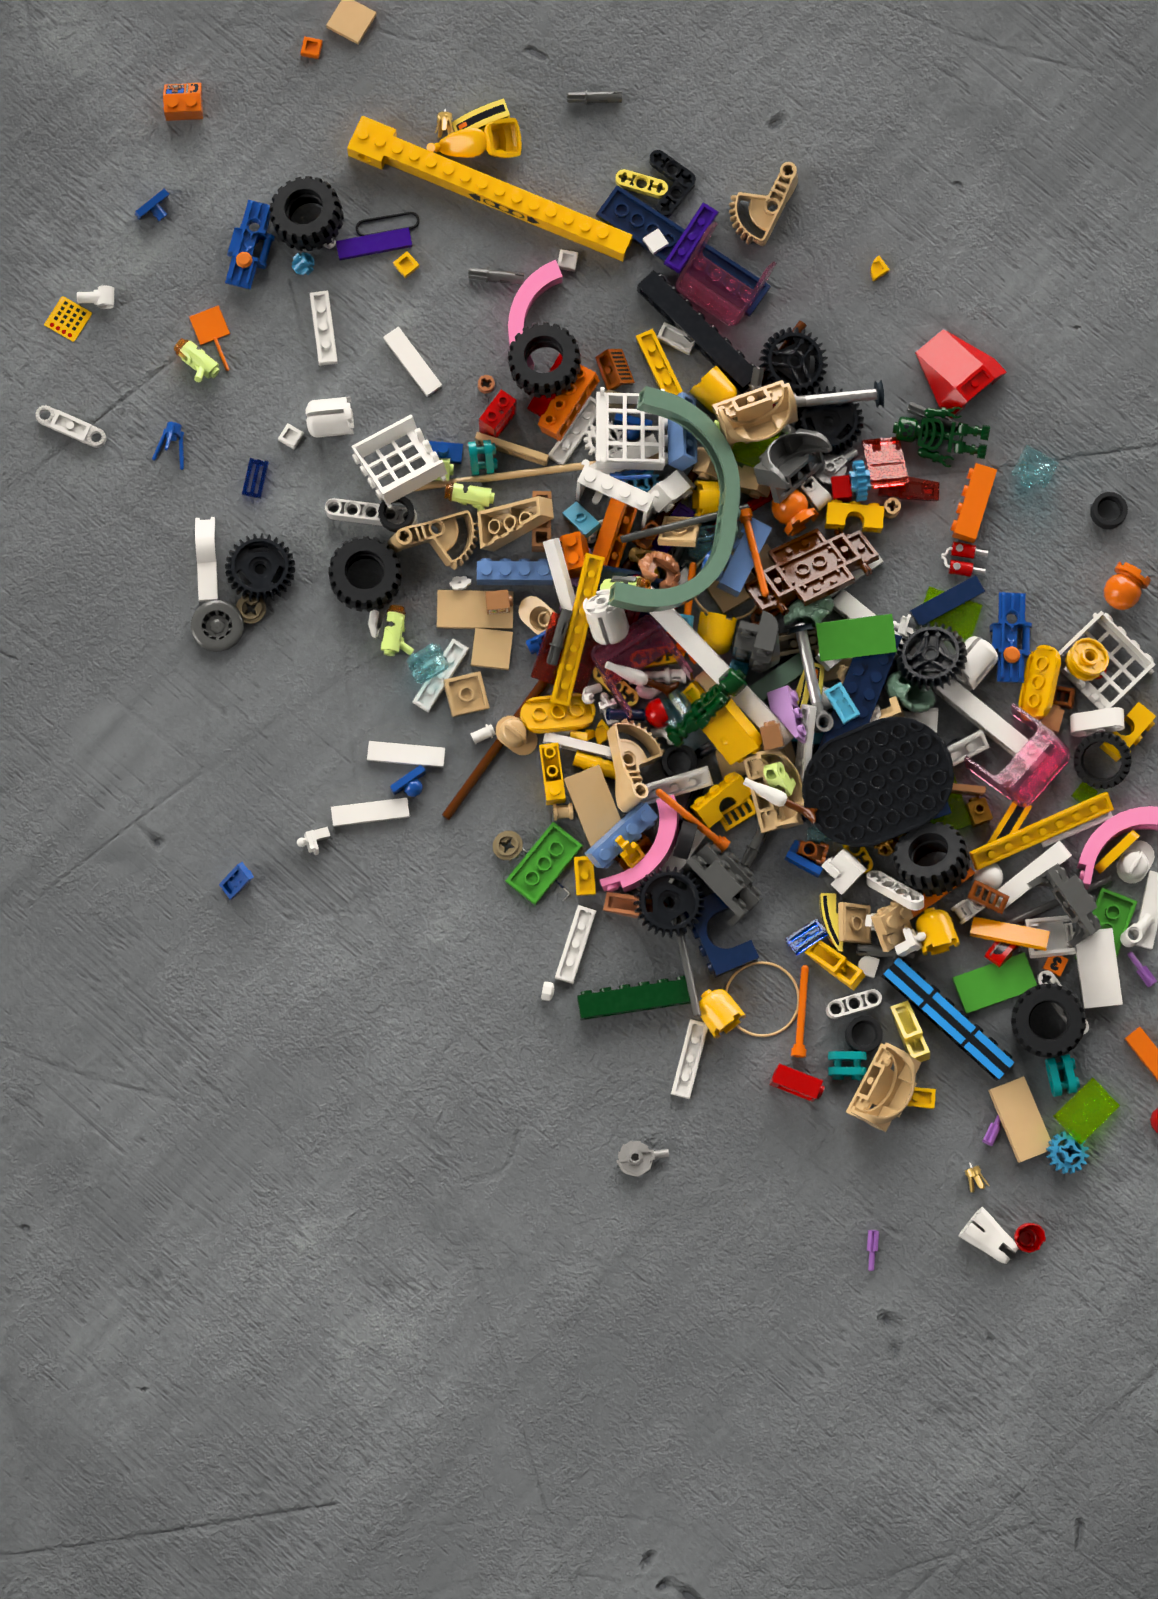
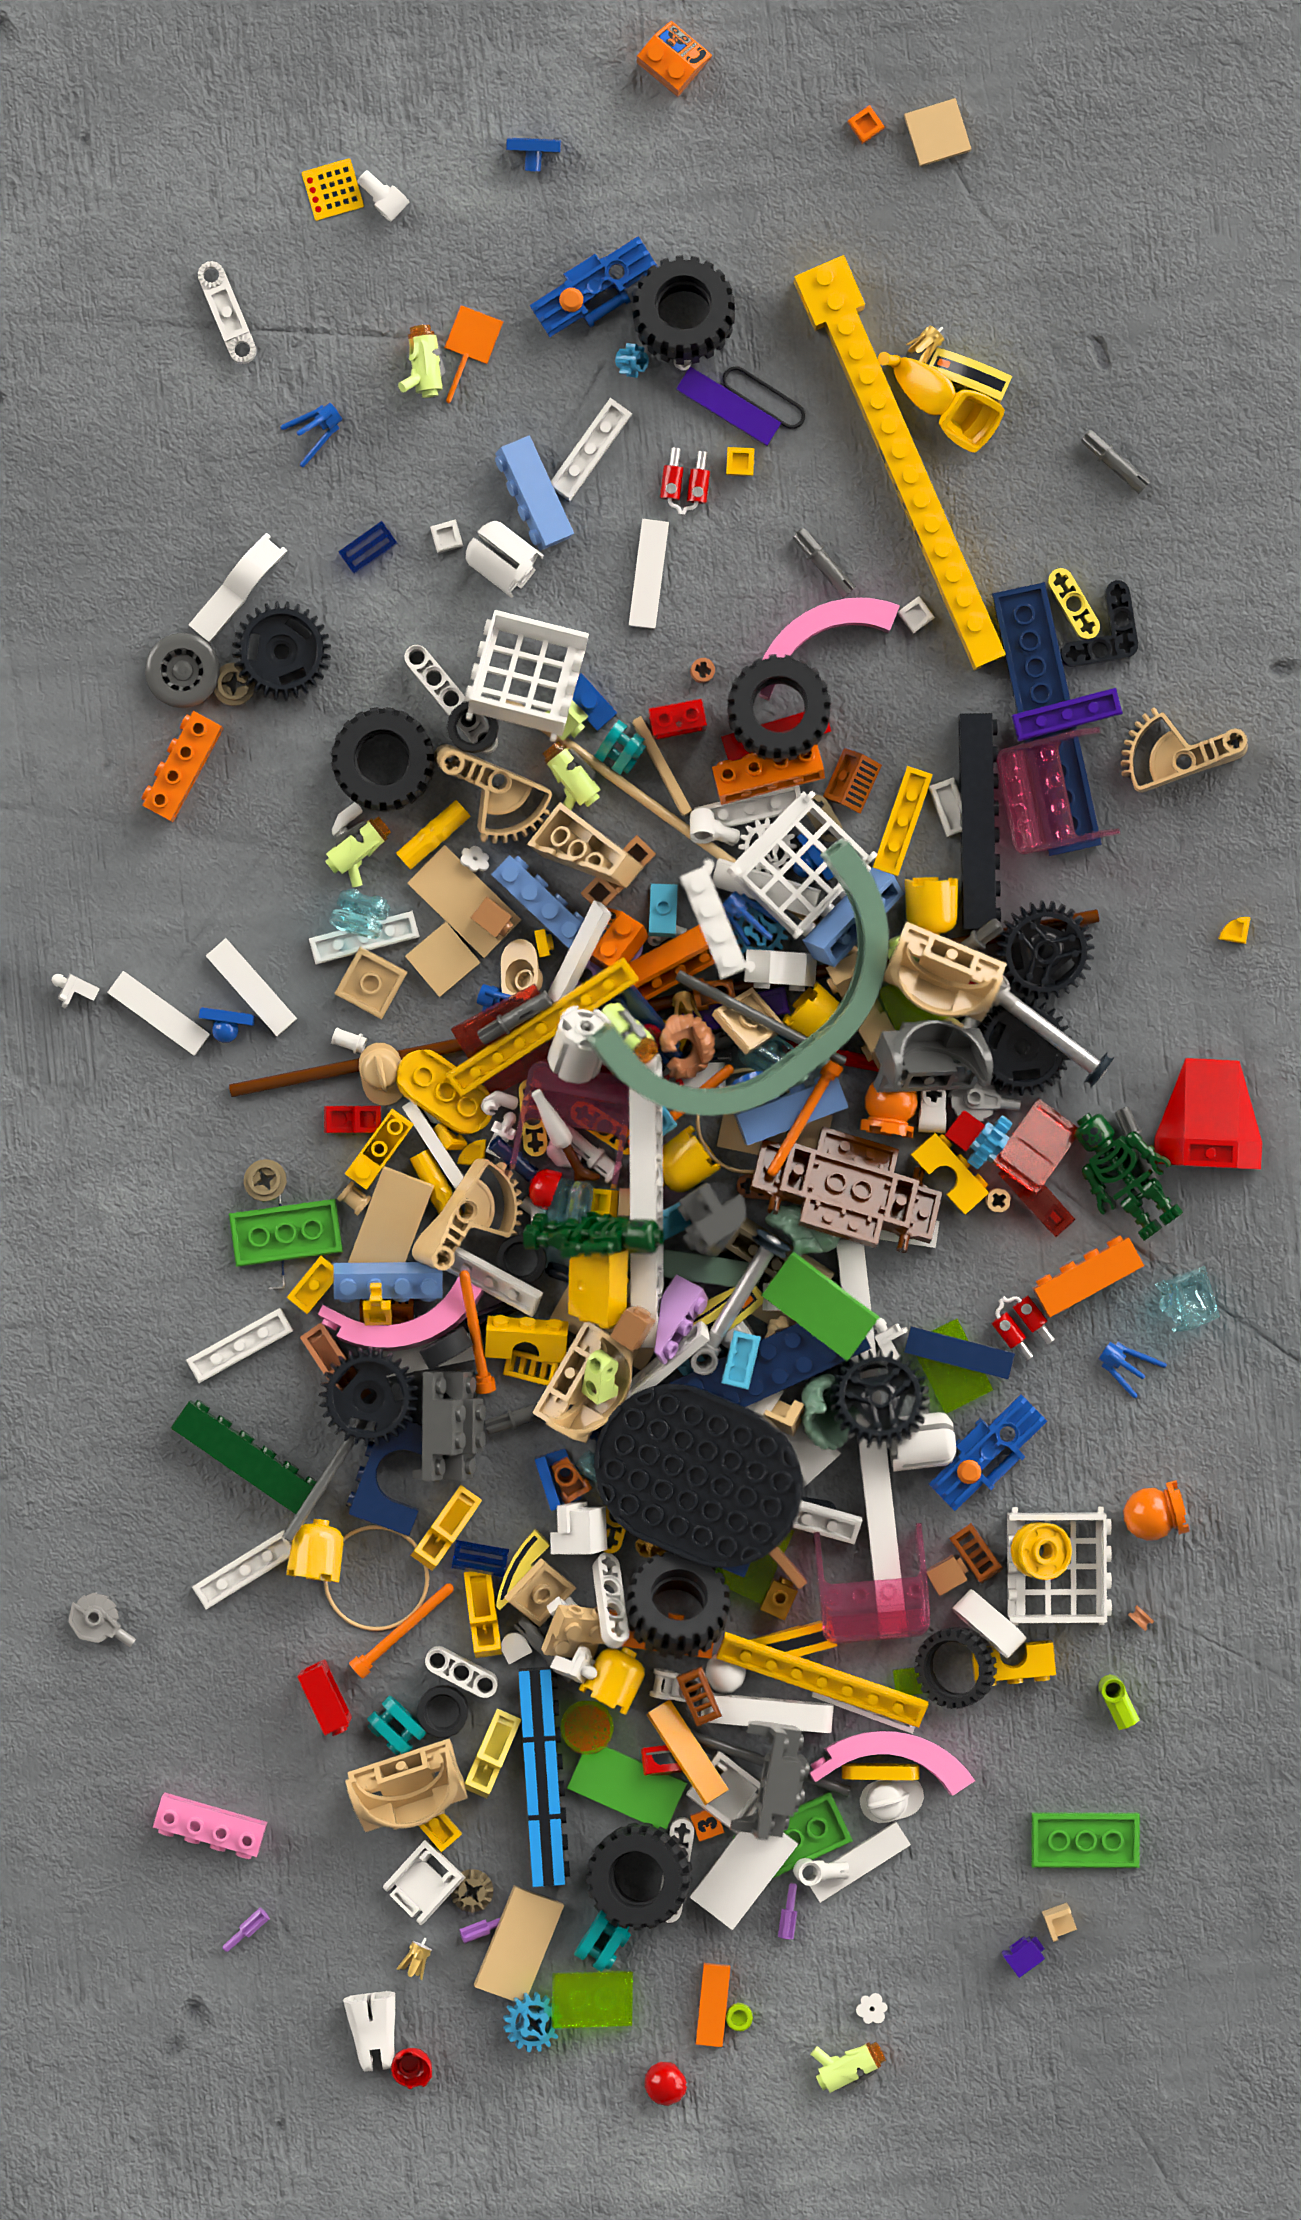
camera: 50 degrees right, 10 degrees up
white tile [541,982,555,1001] -> none
white tile [643,229,669,255] -> none
white piece [743,778,818,824] -> none
yellow tile [1018,645,1061,720] -> none
black tyre [1090,492,1128,530] -> none
none -> orange brick [141,711,224,822]
none -> bright pink brick [153,1792,268,1859]
none -> red slope [324,1106,381,1133]
none -> white container [383,1840,466,1925]
none -> yellow axle [396,800,471,870]
none -> yellow slope [410,1485,482,1571]
none -> dark tan gear [451,1869,494,1913]
none -> medium blue brick [495,435,574,551]
none -> yellow plate [534,929,554,958]
none -> clear neon green tile [561,1700,614,1755]
none -> red piece [660,448,710,515]
none -> white pin [690,808,740,846]
none -> blue plant [1098,1341,1167,1398]

